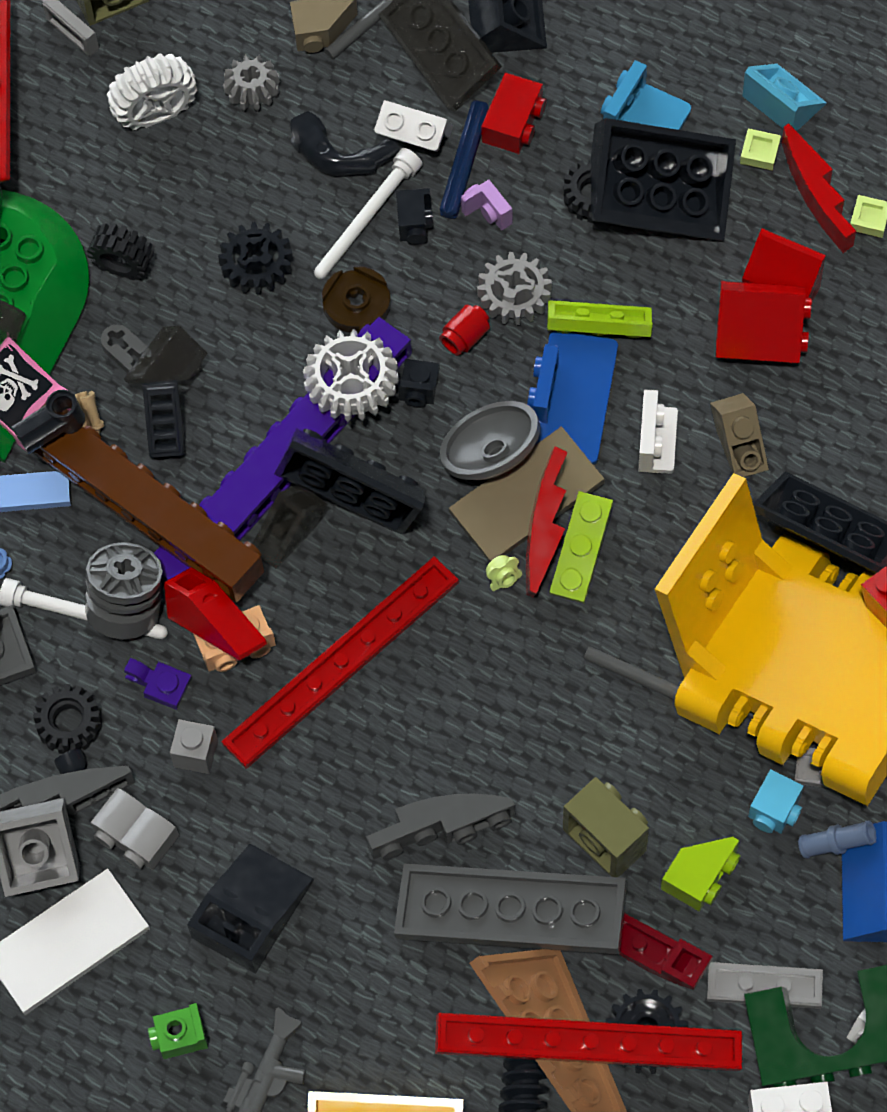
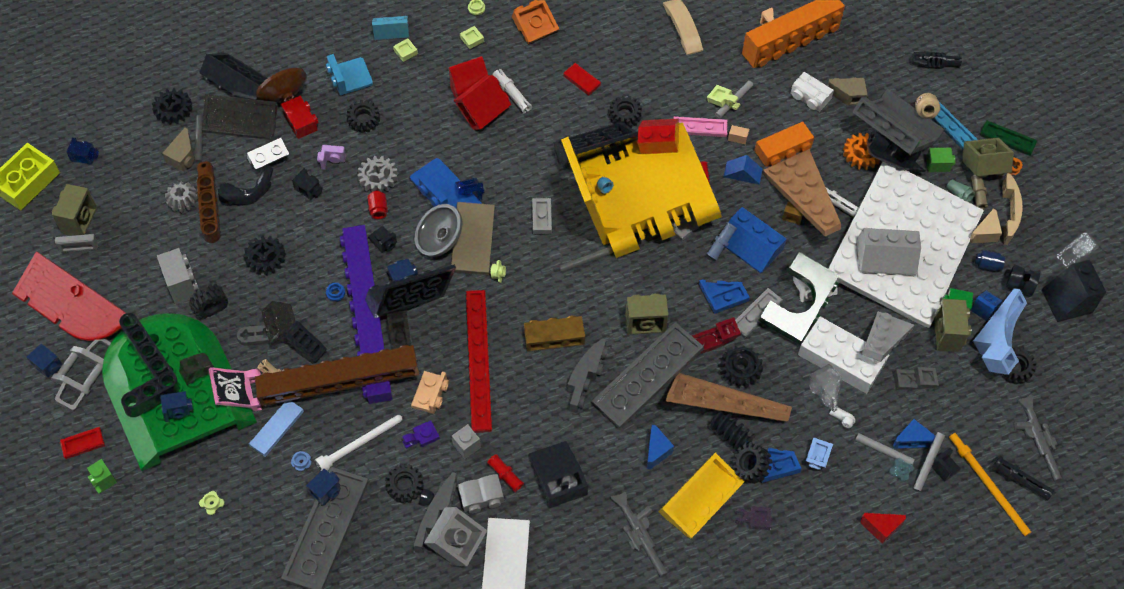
camera: 55 degrees left, 5 degrees down
black piece [11,389,85,454] -> none
dark grey wheel [85,542,163,640] -> none
white gear [107,53,198,130] -> none
bright green brick [148,1003,208,1059] -> none
red slope [164,567,267,660] -> none
white gear [303,329,399,422] -> none
white piece [314,148,423,279] -> none
dark brown plate [322,266,391,333] -> none
red tile [435,1013,742,1071] -> none
dark blue axle [440,100,489,219] -> none
red slope [526,446,568,597] -> none
lime plate [547,300,652,338] -> none
lime plate [549,491,613,604] -> none
black slope [591,118,736,241] -> none
white bracket [638,390,678,474] -> none
lime slope [661,837,741,912] -> none
dark tan slope [710,393,769,477] -> none
medium azure brick [748,769,804,834] -> none
red slope [781,123,856,253] -> none
none -> light grey brick [157,248,199,305]
none -> reddish brown piece [197,161,221,243]
none -> reddish brown dish [256,68,307,103]
none -> blue plate [326,283,345,301]
none -> dark blue brick [387,259,418,281]
none -> clear blue bracket [455,178,485,201]
none -> red pin [487,454,524,492]
none -> white pin [493,69,532,114]
none -> pearl gold brick [524,316,585,352]
none -> light grey plate [532,198,552,234]
none -> dark azure hinge [597,177,614,194]
none -> blue slope [647,425,674,469]
none -> blue wing [699,280,750,314]

